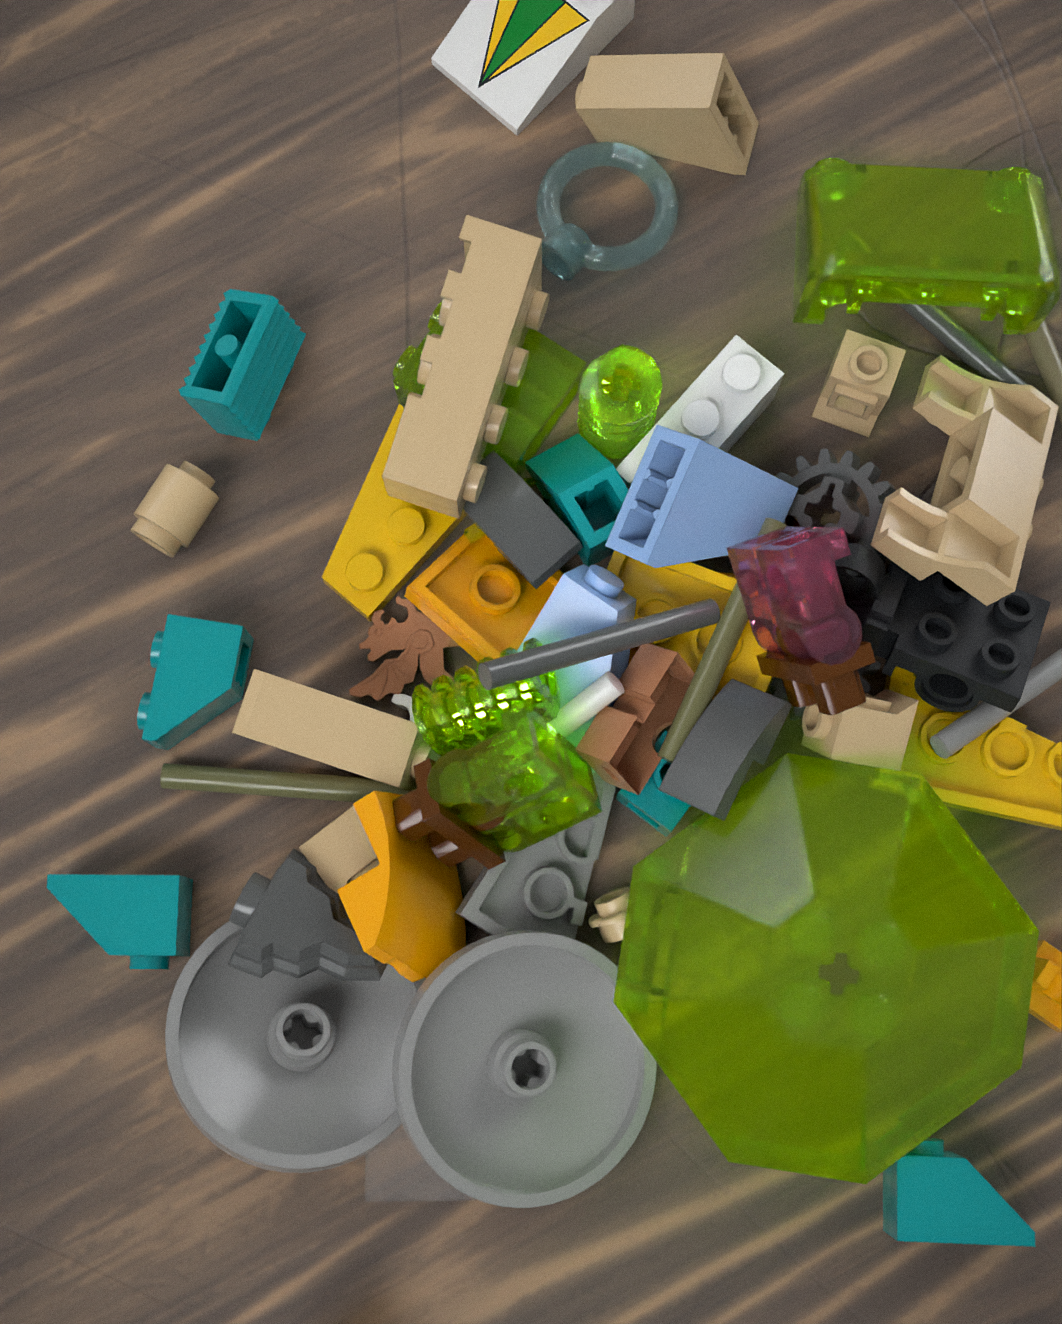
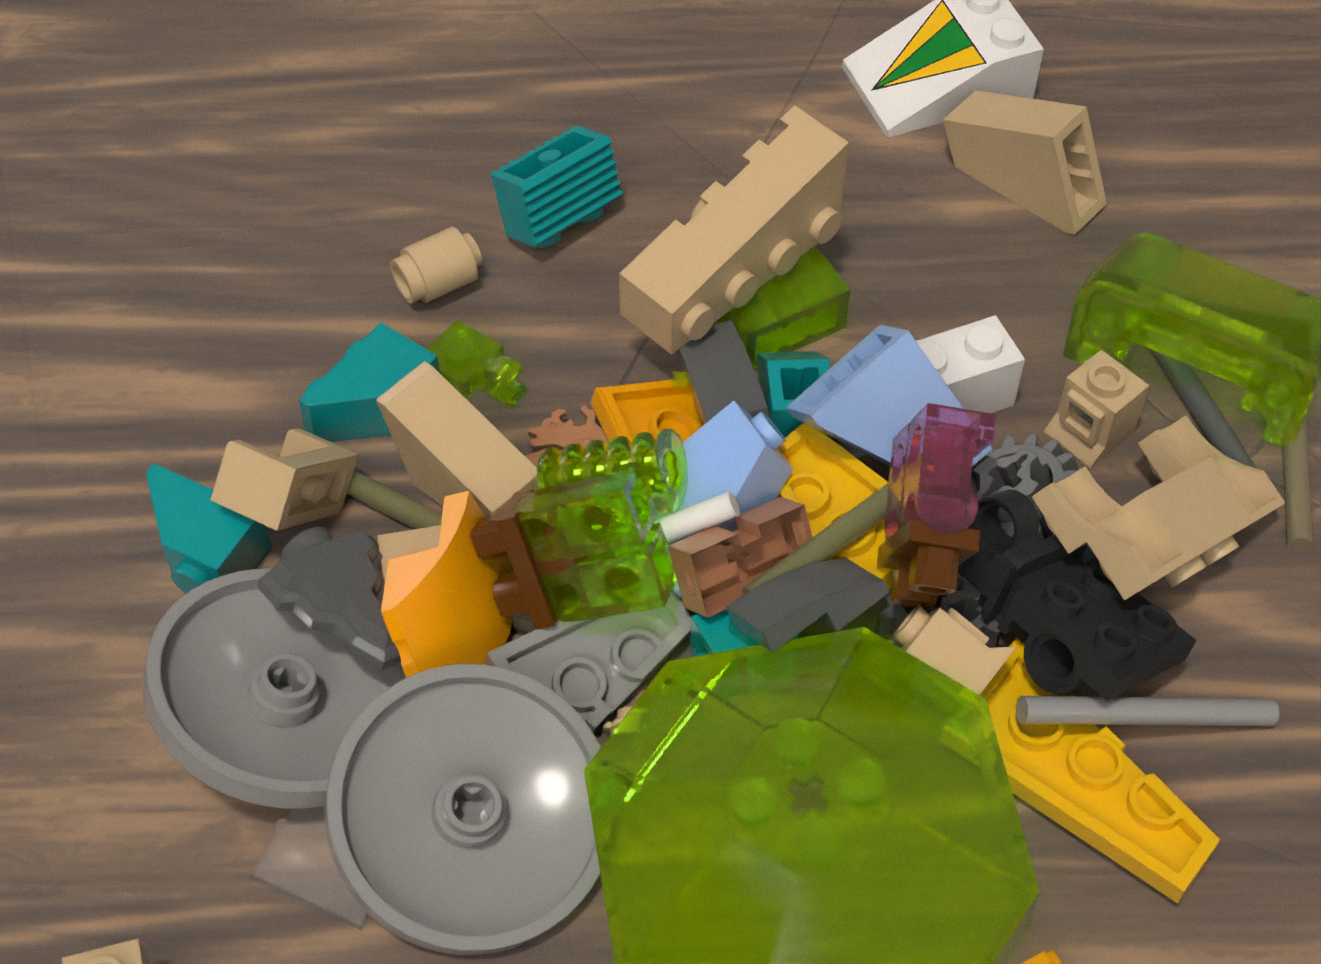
camera: 25 degrees right, 25 degrees down
yellow wing [322,404,467,622] -> none
dark grey bar [478,598,720,690] -> none
clear light blue piece [536,142,678,281] -> none
clear neon green piece [577,344,663,459] -> none
none -> tan panel [210,428,359,531]
none -> clear neon green plate [426,320,526,407]

